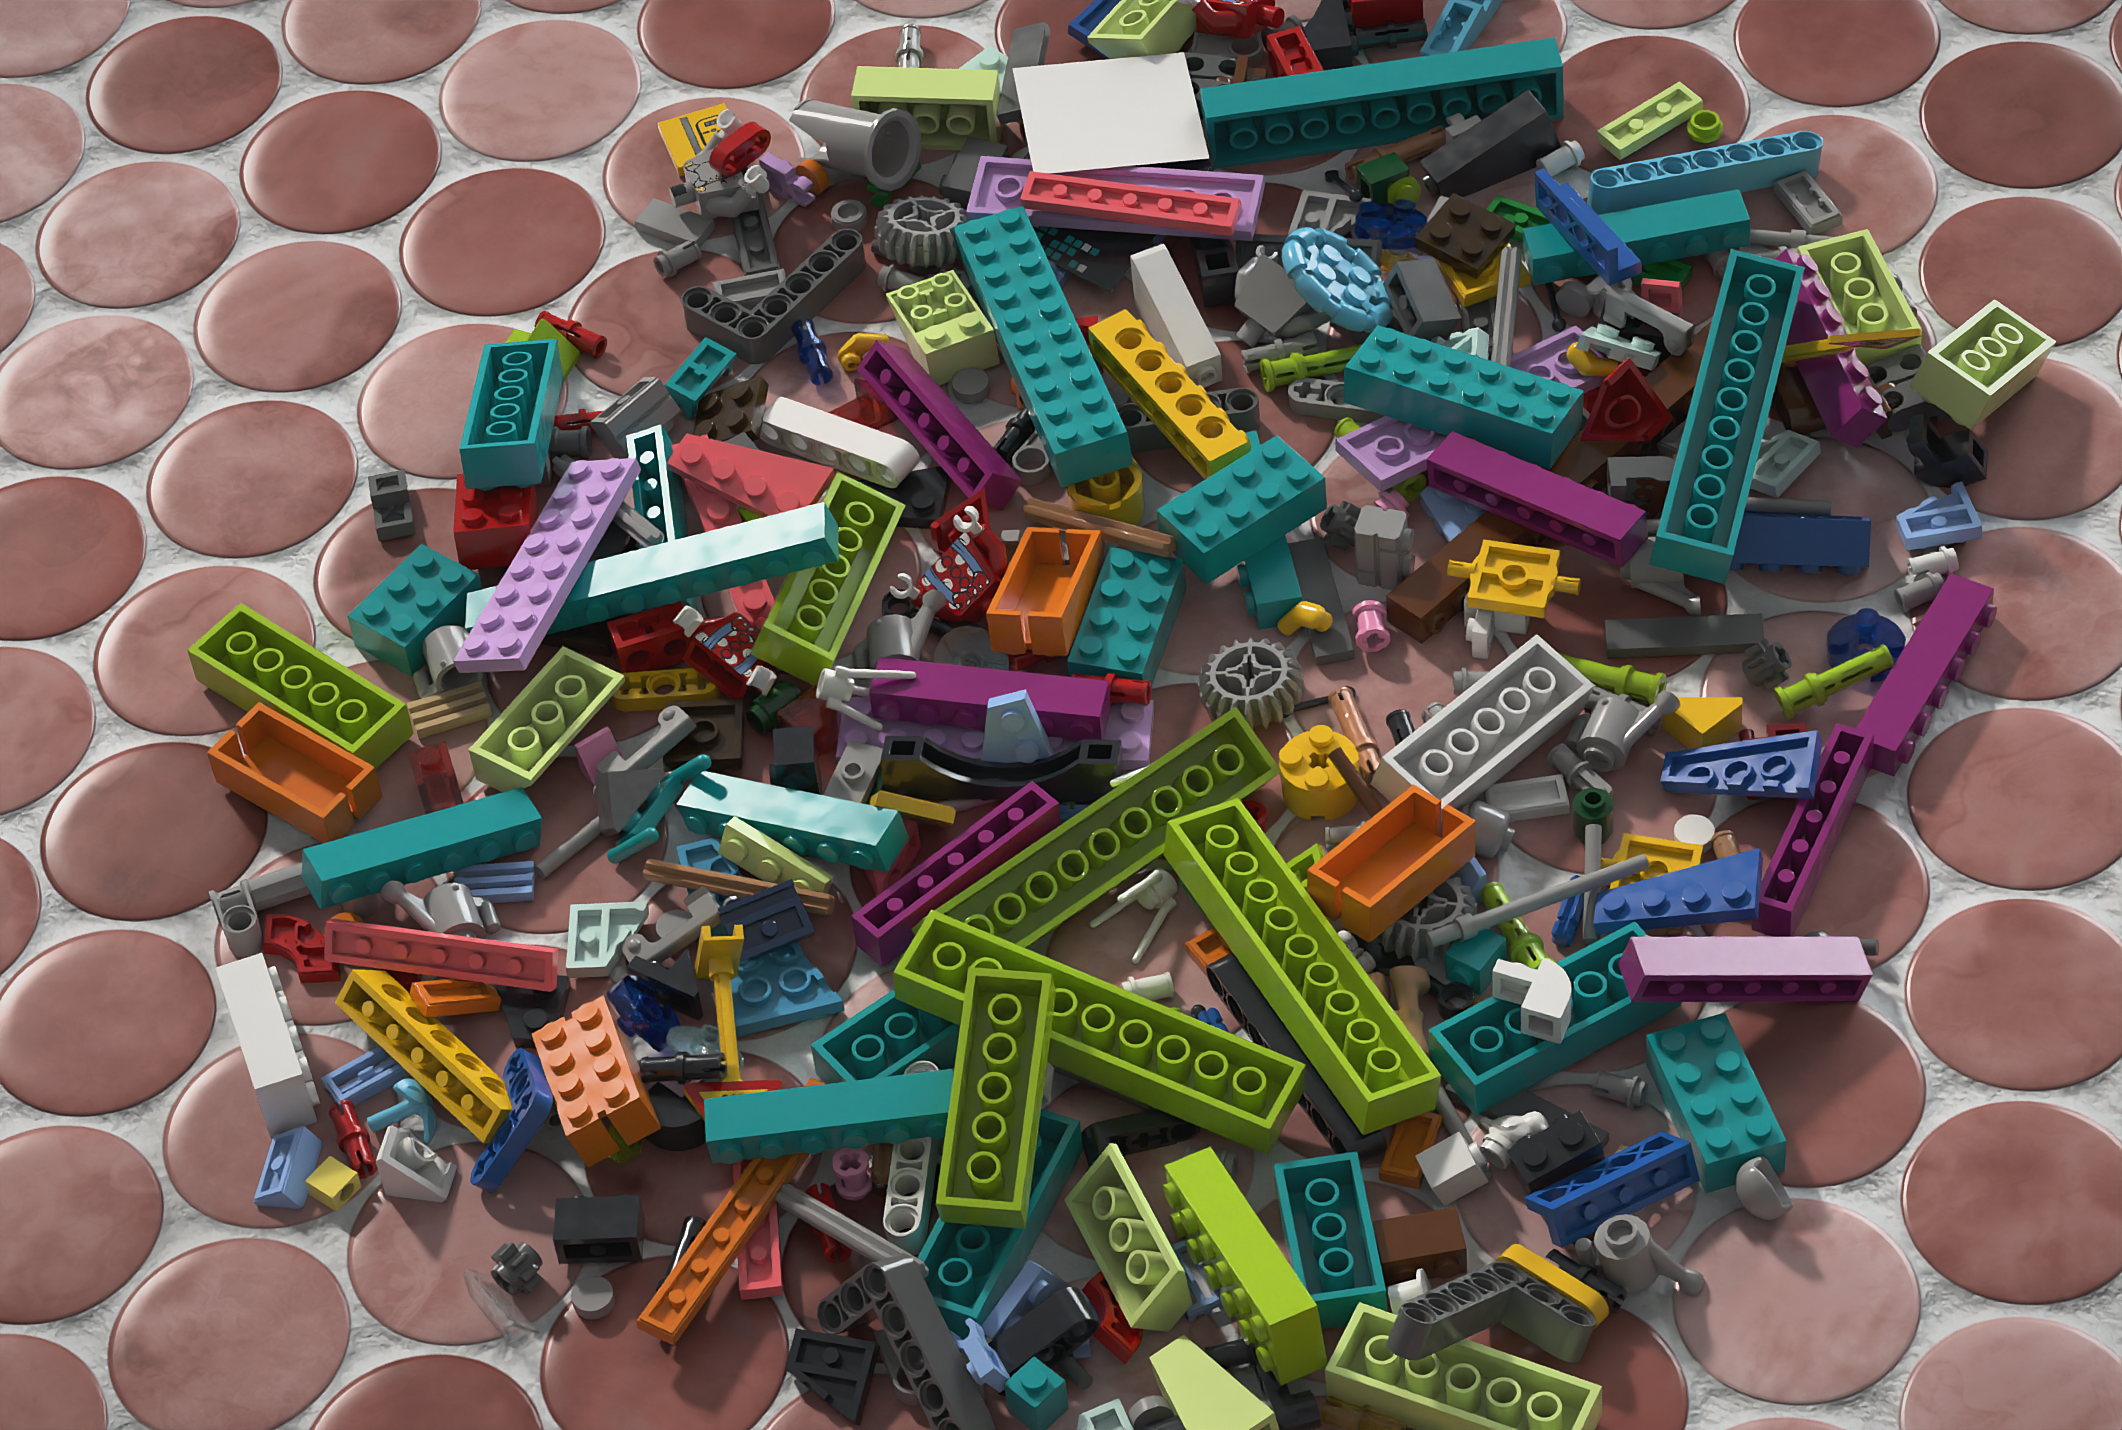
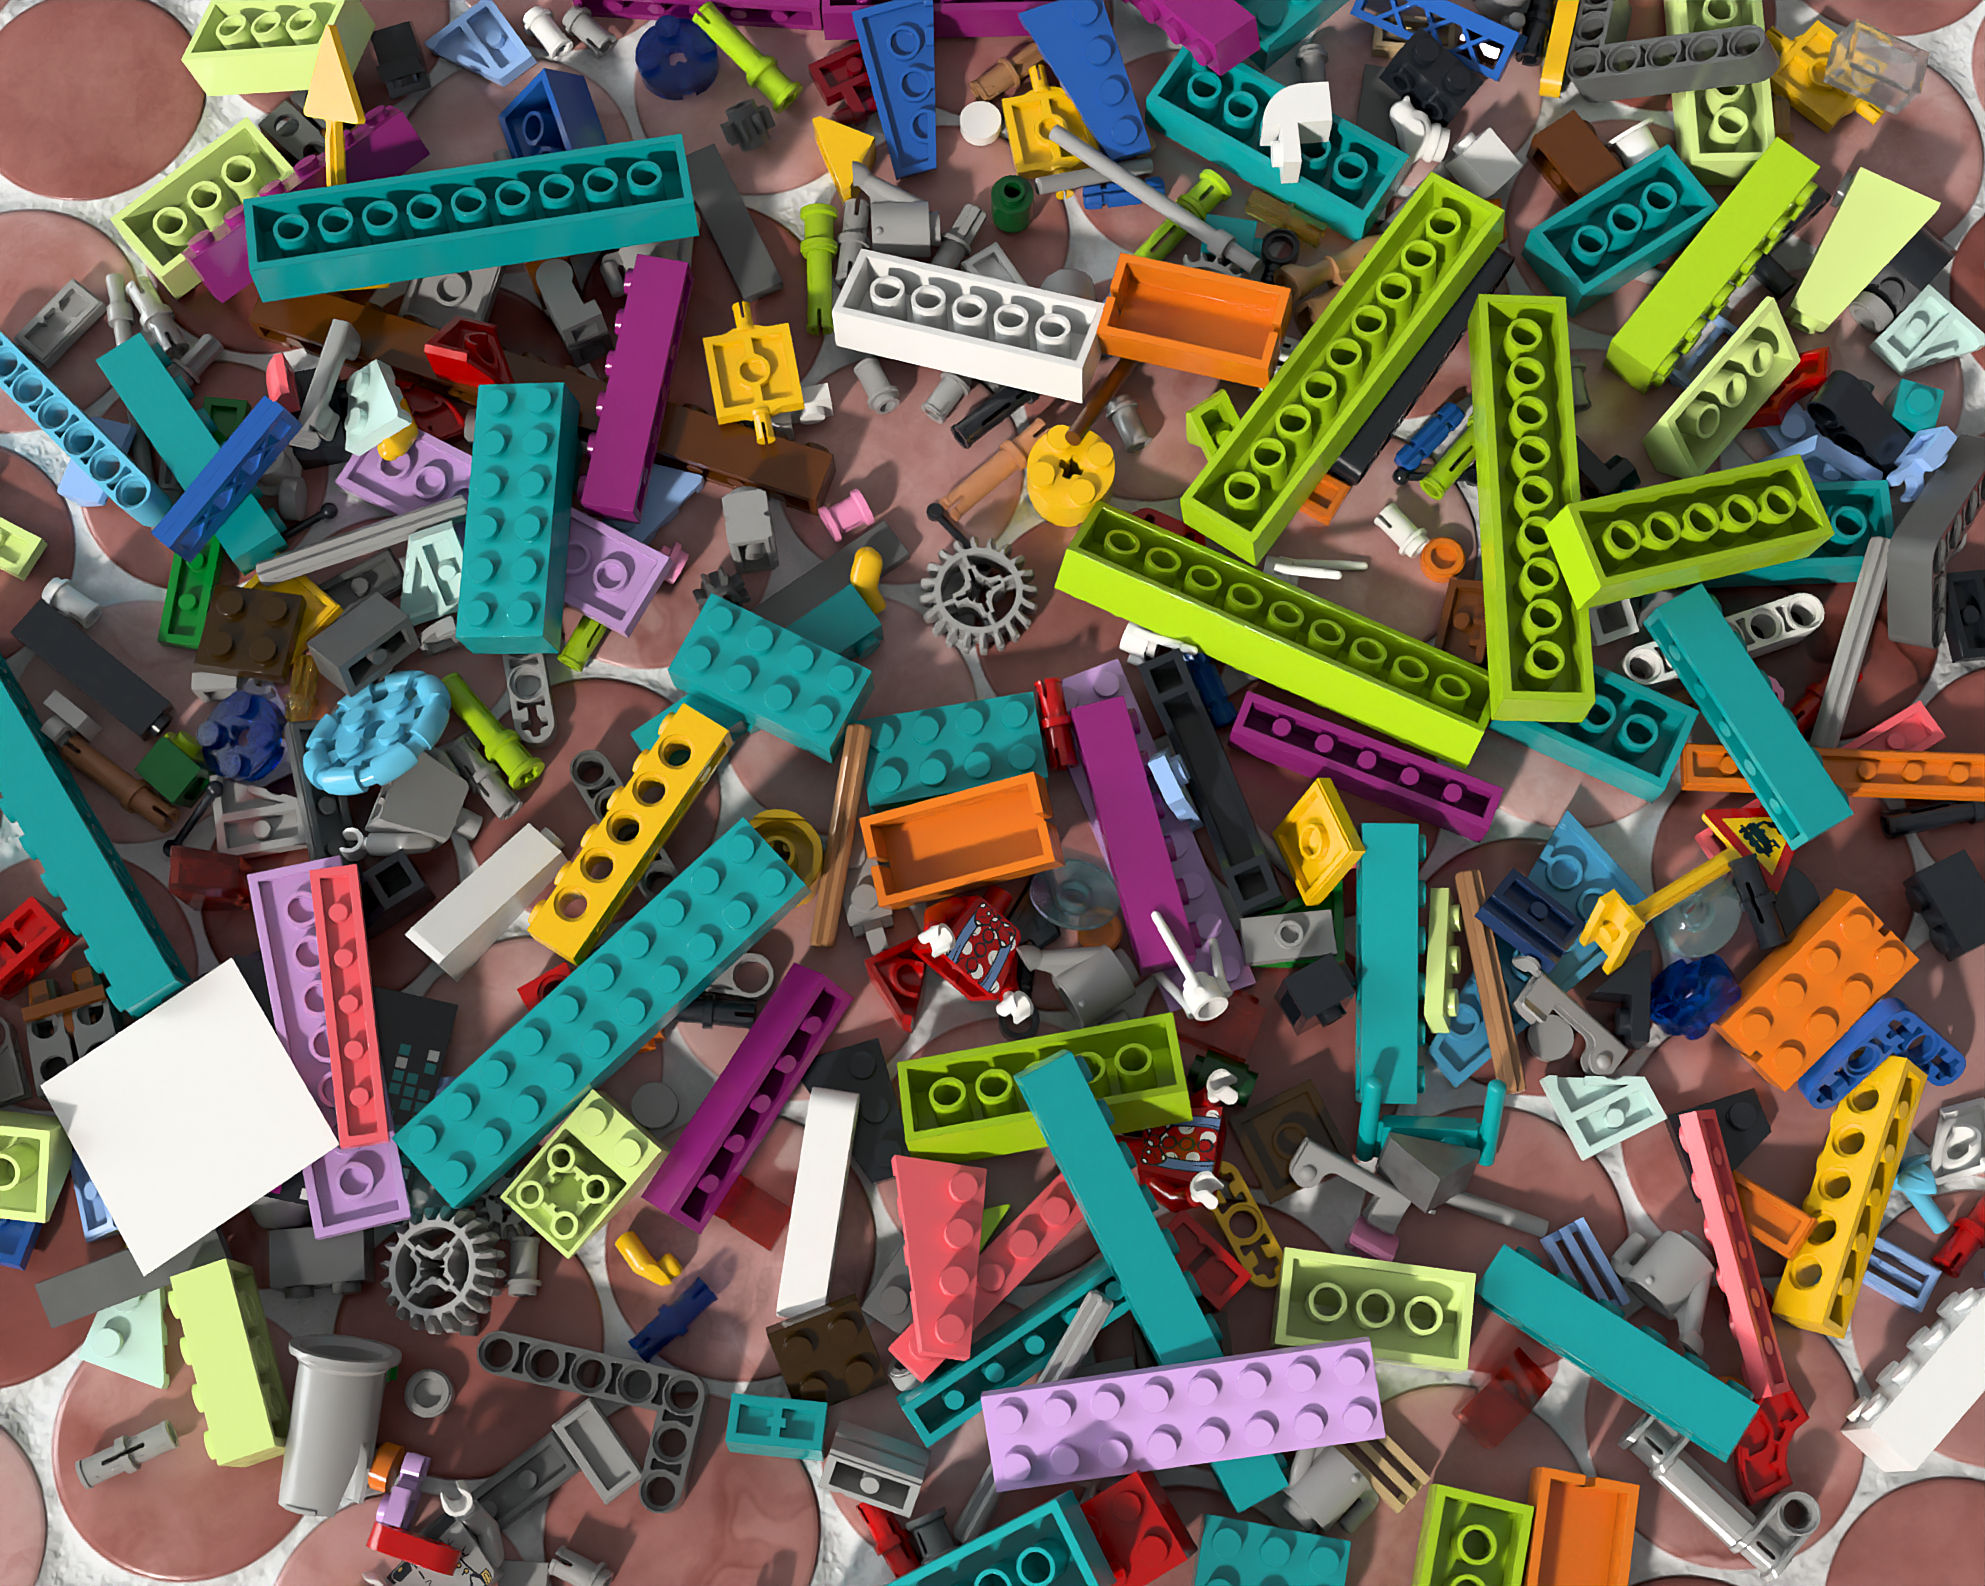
camera: 120 degrees left, 25 degrees up
none -> clear red slope [168,846,256,911]

